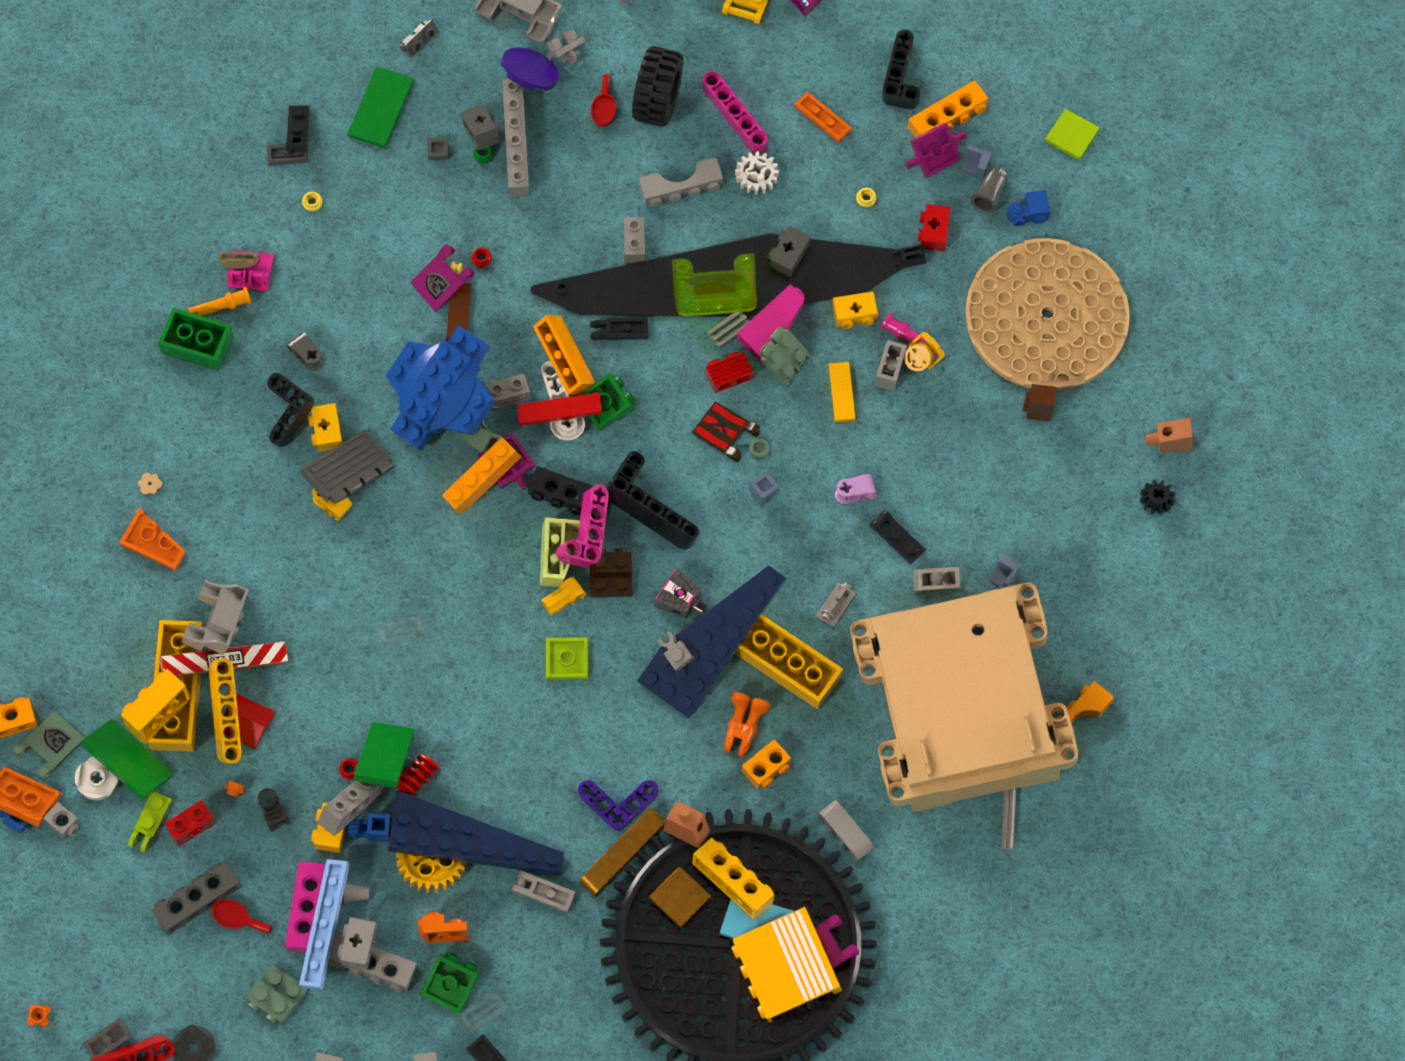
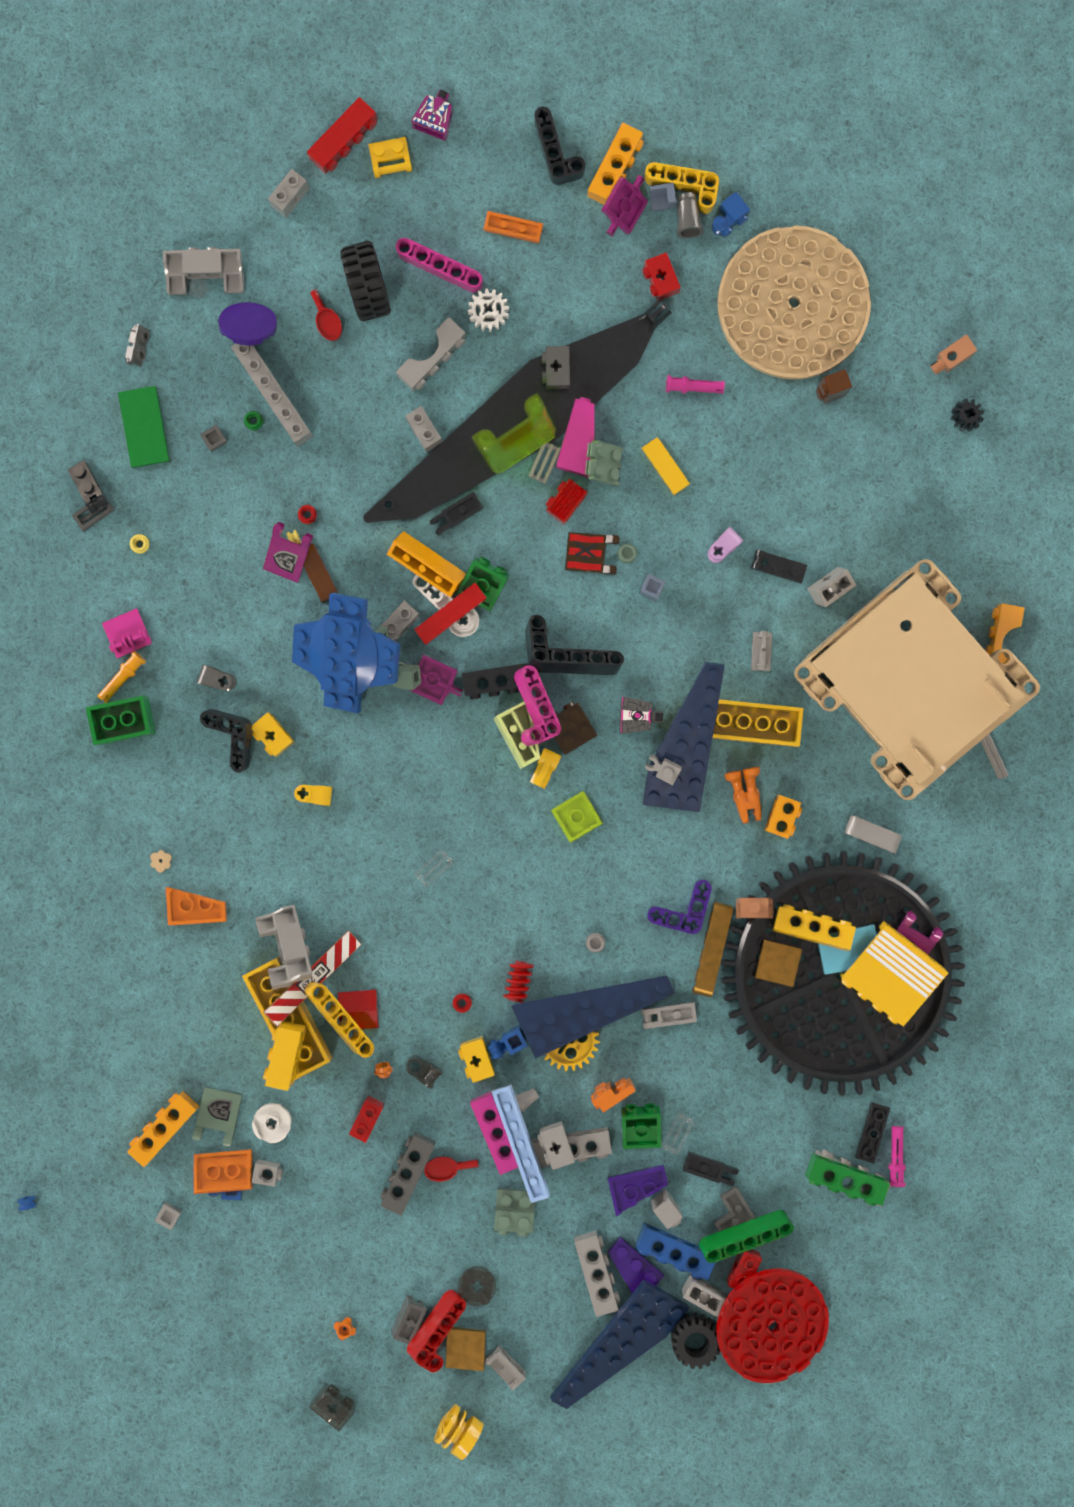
camera: 25 degrees left, 20 degrees up
green tile [81,718,173,800] -> none
lime hinge [128,792,172,853] -> none
dark tan tile [218,252,260,269] -> none
dark grey hinge [300,429,393,505] -> none
light grey brick [318,781,388,836] -> none
green tile [354,722,414,788] -> none
light orange brick [442,437,521,515] -> none
dark grey brick [461,104,501,151] -> none
light grey hips [547,29,585,65] -> none
yellow brick [832,292,878,329] -> none
light yellow plate [856,188,876,208] -> none
light grey brick [875,340,907,391] -> none
yellow piece [904,332,945,371] -> none
sand blue panel [989,554,1021,588] -> none
lime tile [1045,109,1100,160] -> none
none -> light grey plate [586,933,605,952]
none -> dark purple wing [607,1165,668,1217]
none -> yellow beam [644,162,719,214]

